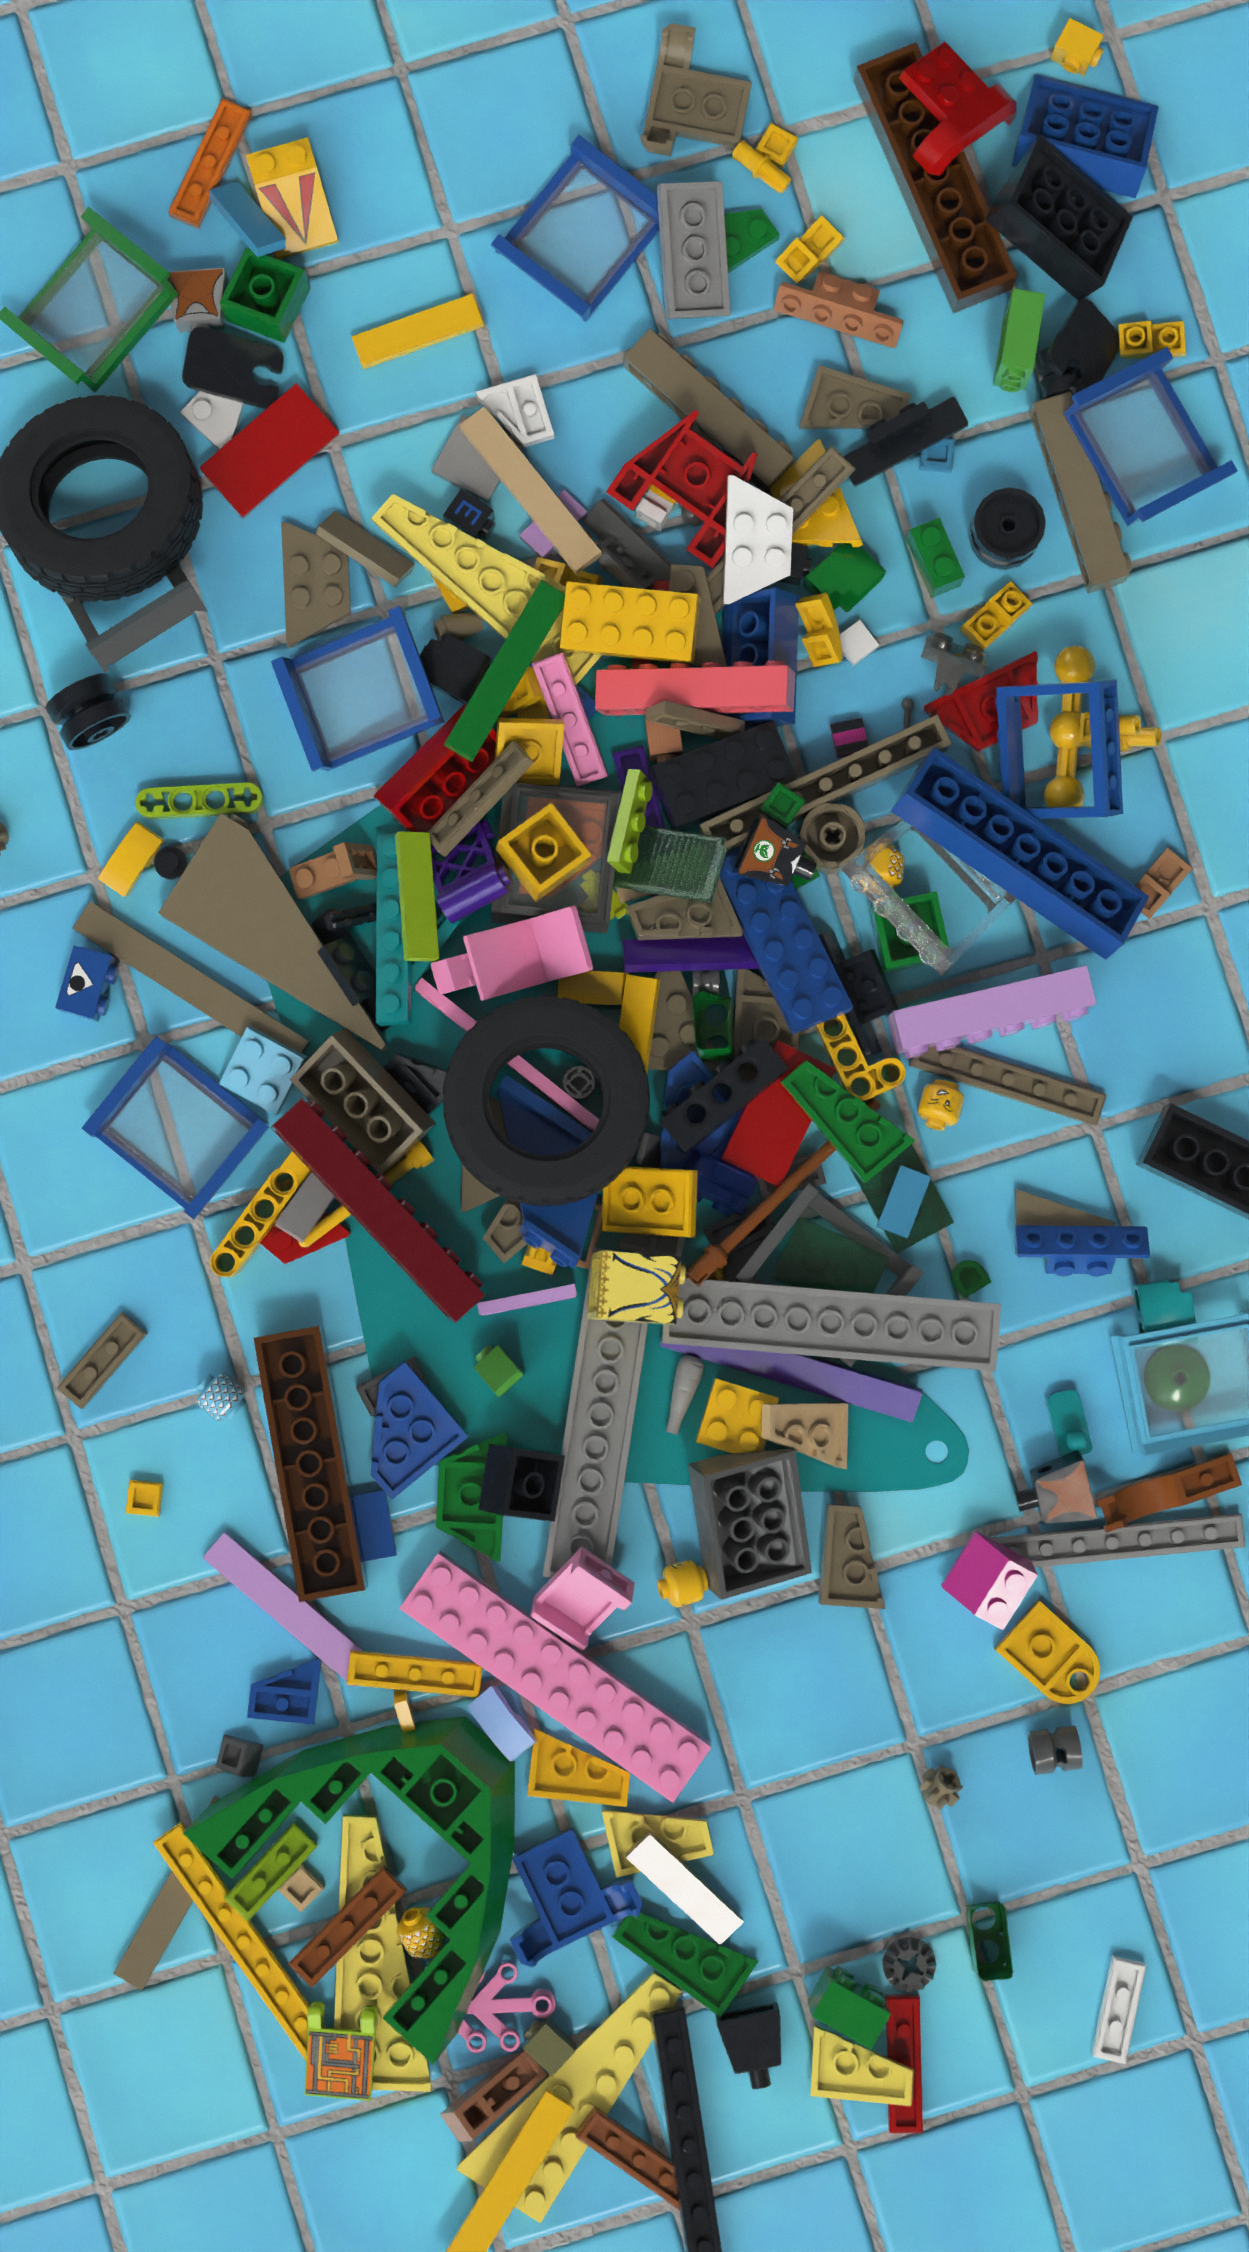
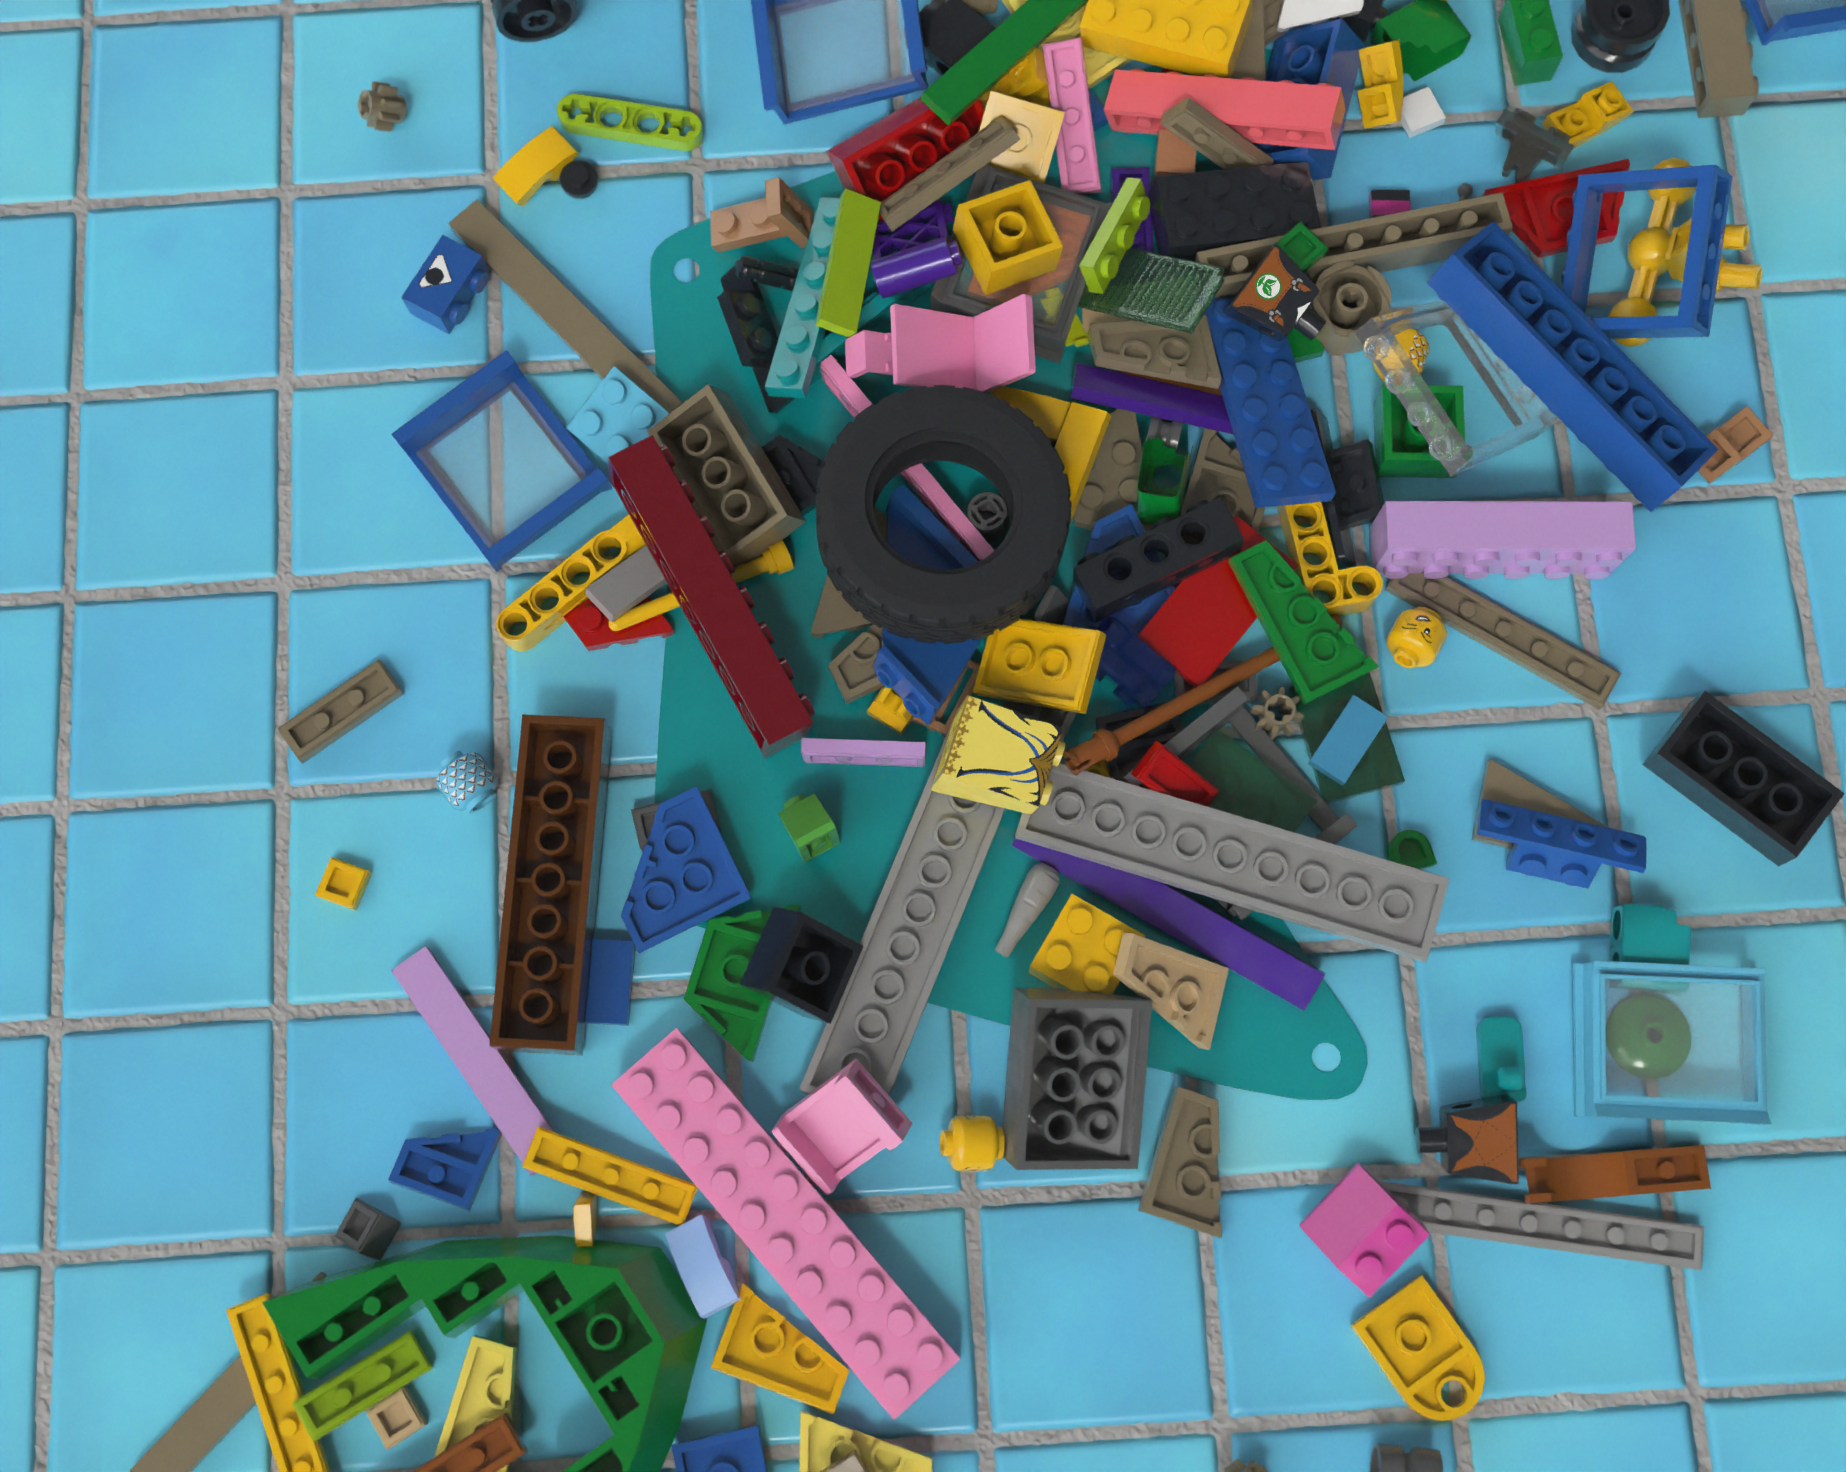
camera: 20 degrees right, 10 degrees down
dark tan slope [158,813,388,1053] -> none
none -> red tile [1131,741,1219,807]
none -> dark tan gear [1250,687,1304,740]

